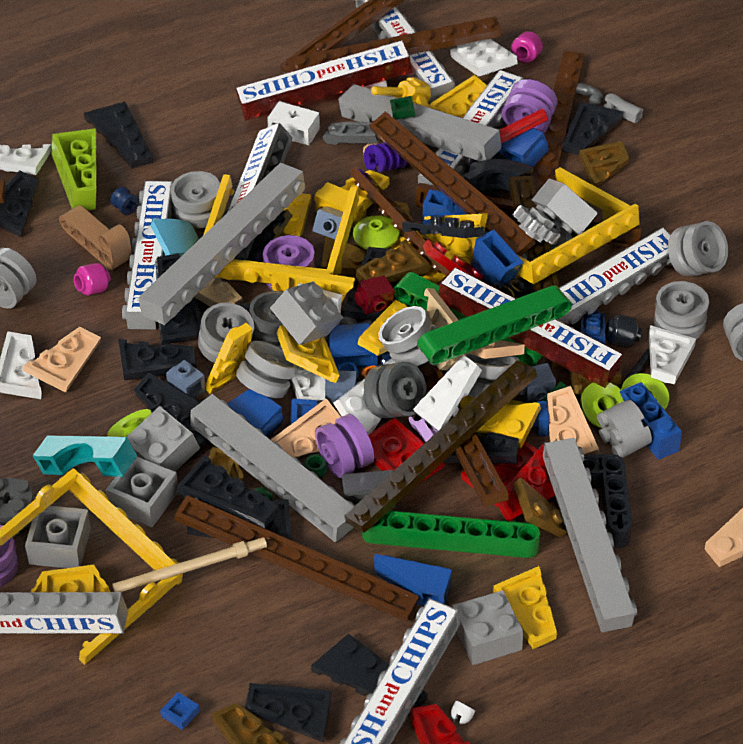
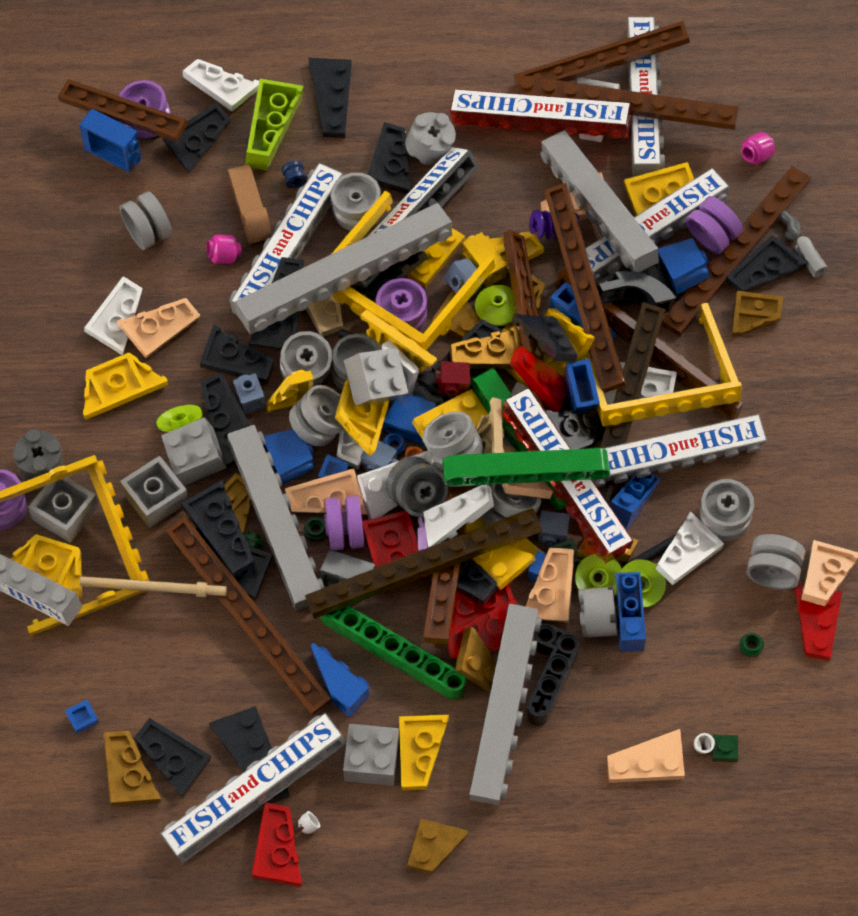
camera: 25 degrees right, 15 degrees up
teal arch [33,435,137,477] -> none
medium azure slope [151,219,199,257] -> none
white brick [268,101,320,146] -> none
dark grey hinge [323,122,380,145] -> none
yellow piece [371,78,432,109] -> none
dark green plate [390,96,415,120] -> none
white plate [450,39,518,76] -> none
red axle [499,109,548,144] -> none
light grey gear [513,205,561,245] -> none
light grey brick [532,179,598,235] -> none
black head [605,314,642,348] -> none
light grey wheel [668,221,728,277] -> none
none -> yellow wing [83,353,168,420]
none -> black wing [368,122,410,194]
none -> light grey brick [405,112,456,165]
none -> pearl gold wing [407,819,468,875]

